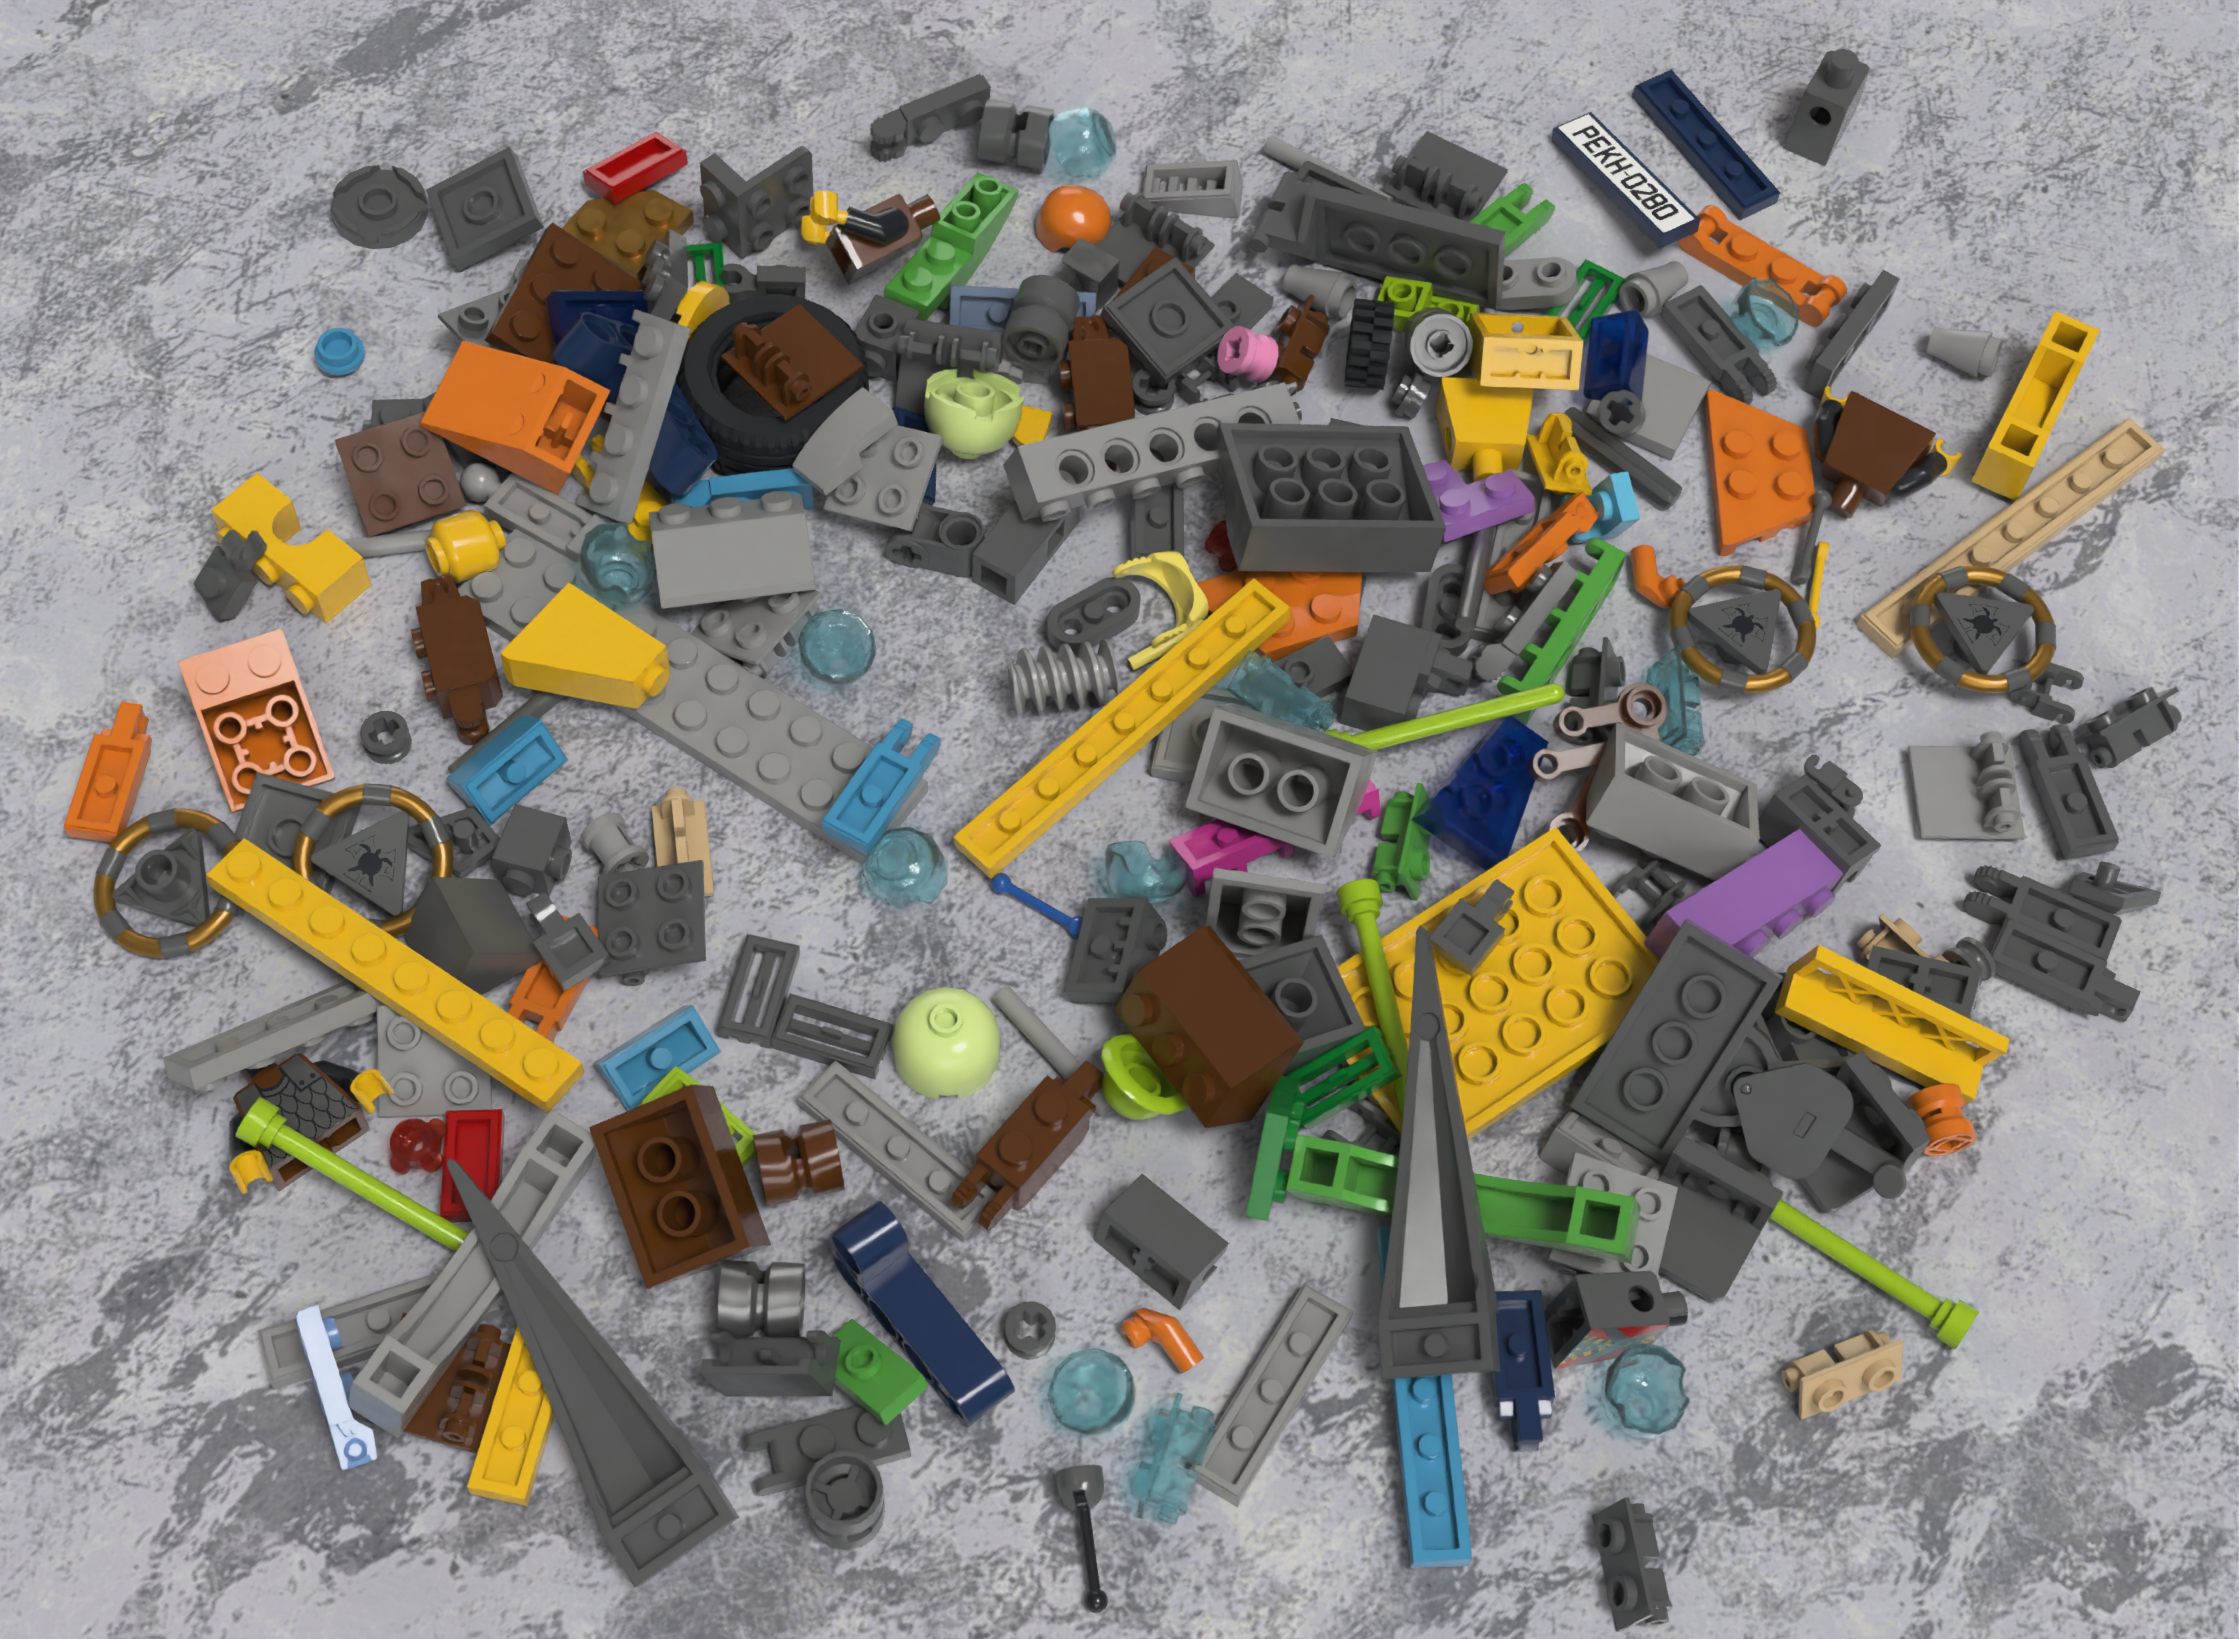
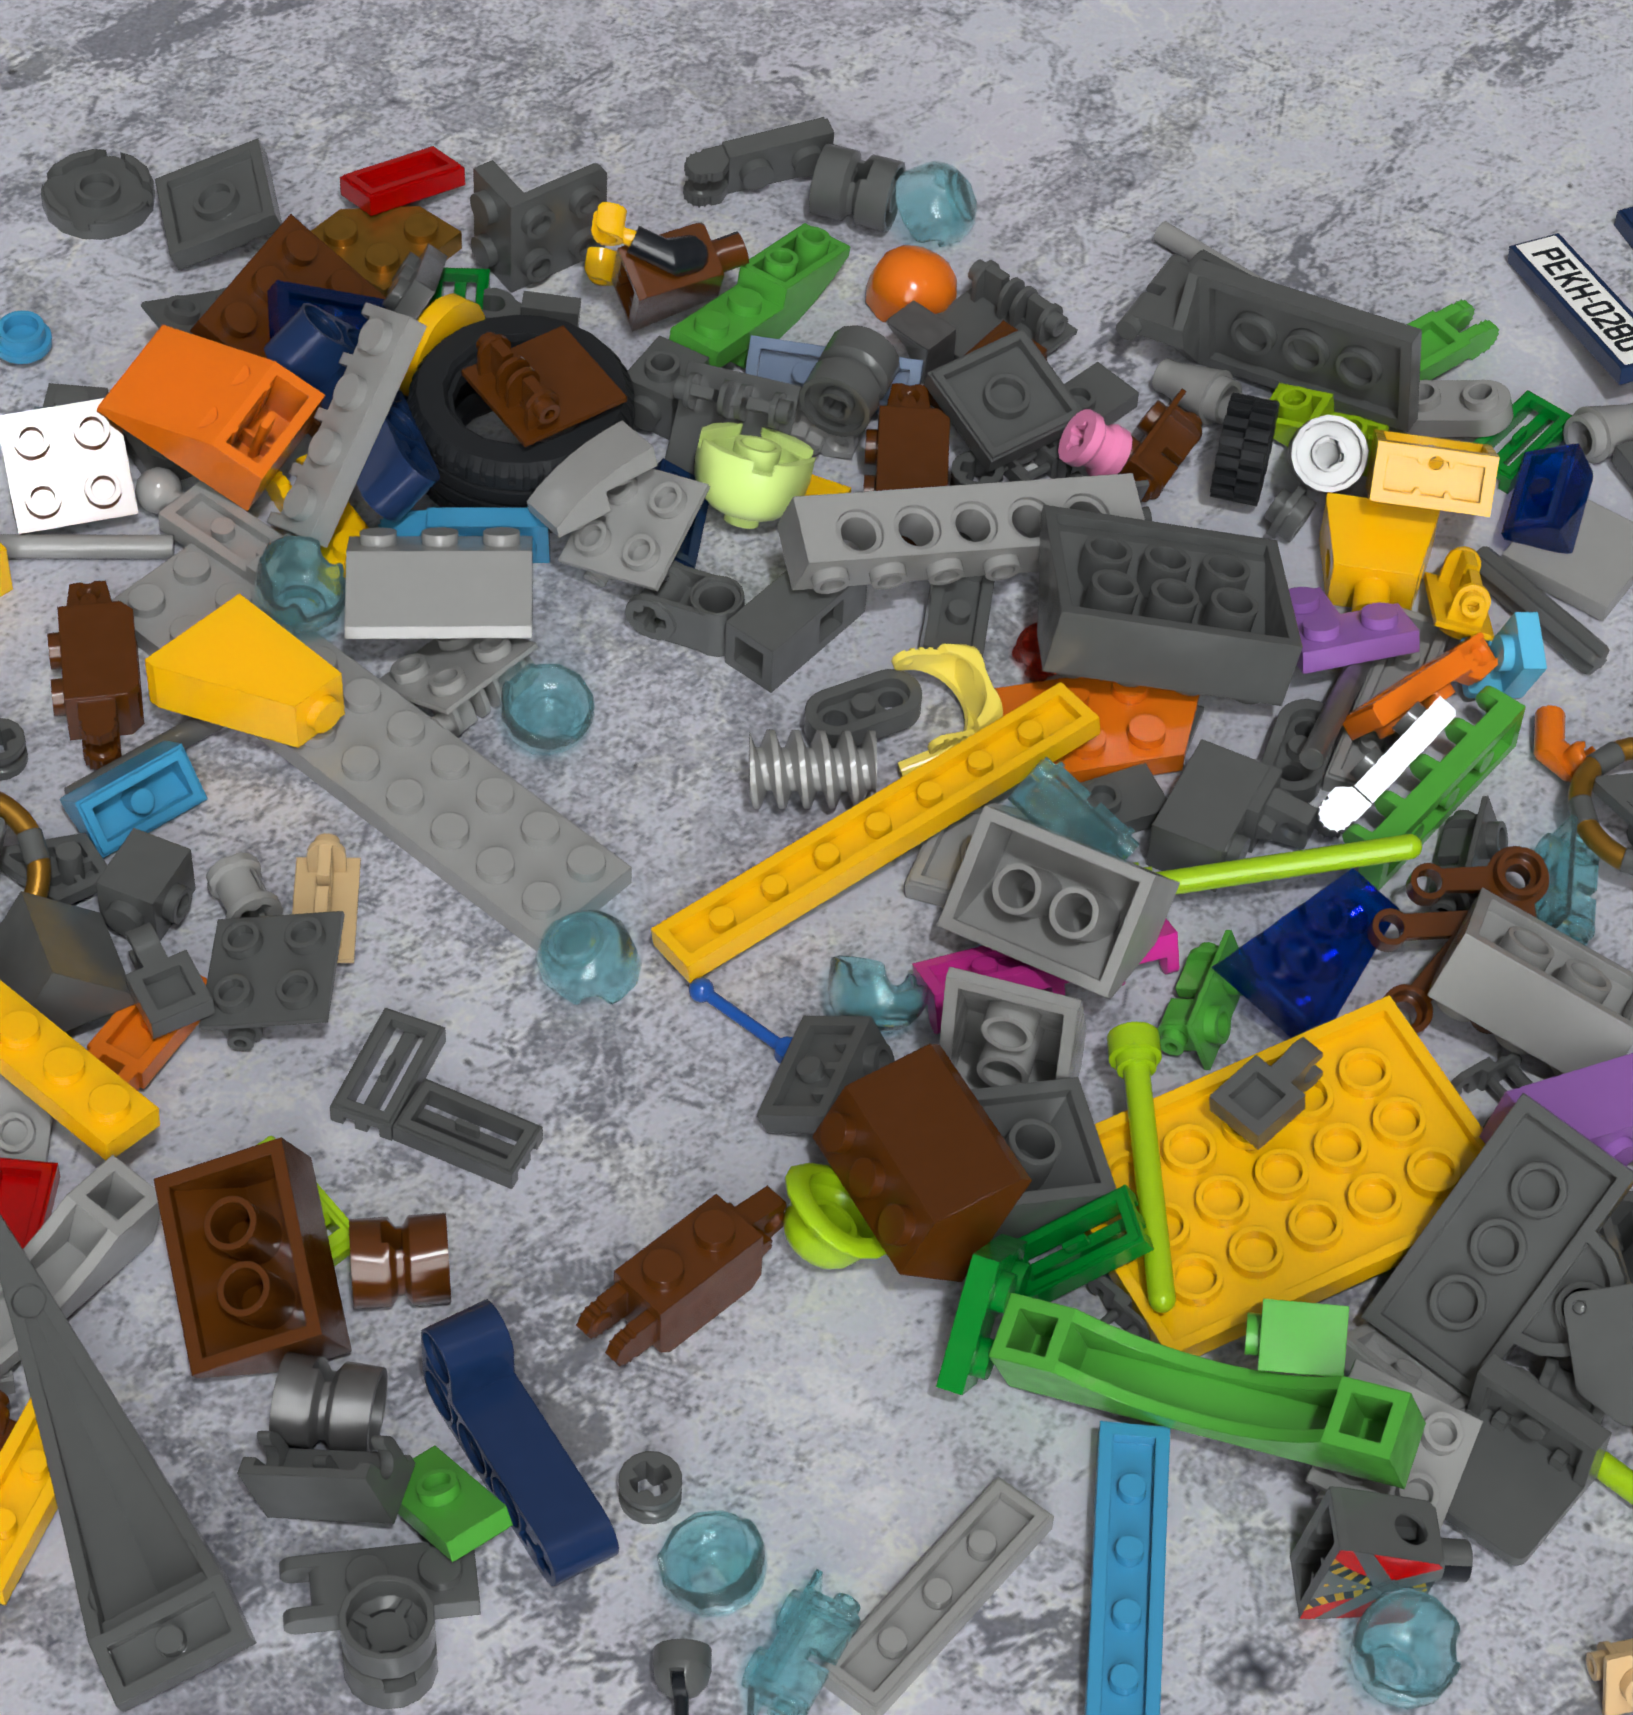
camera: 10 degrees right, 10 degrees down
yellow head [425,509,506,584] -> none
dark azure slope [593,1005,721,1111] -> none
light grey tile [798,1060,997,1243] -> none
dark azure hinge [821,718,942,856] -> none
yellowish green cylinder [891,987,1001,1099] -> none
light grey bar [993,986,1112,1117] -> none
dark grey hinge [1094,1174,1229,1310] -> none
orange arm [1120,1308,1204,1374] -> none
light grey slope [1142,160,1243,218] -> none
dark grey plate [1378,925,1500,1380] -> none
dark grey hinge [1383,131,1508,222] -> none
dark blue hinge [1490,1290,1555,1452] -> none
dark grey bush [1598,390,1646,437] -> none
none -> bright green brick [1244,1299,1349,1376]

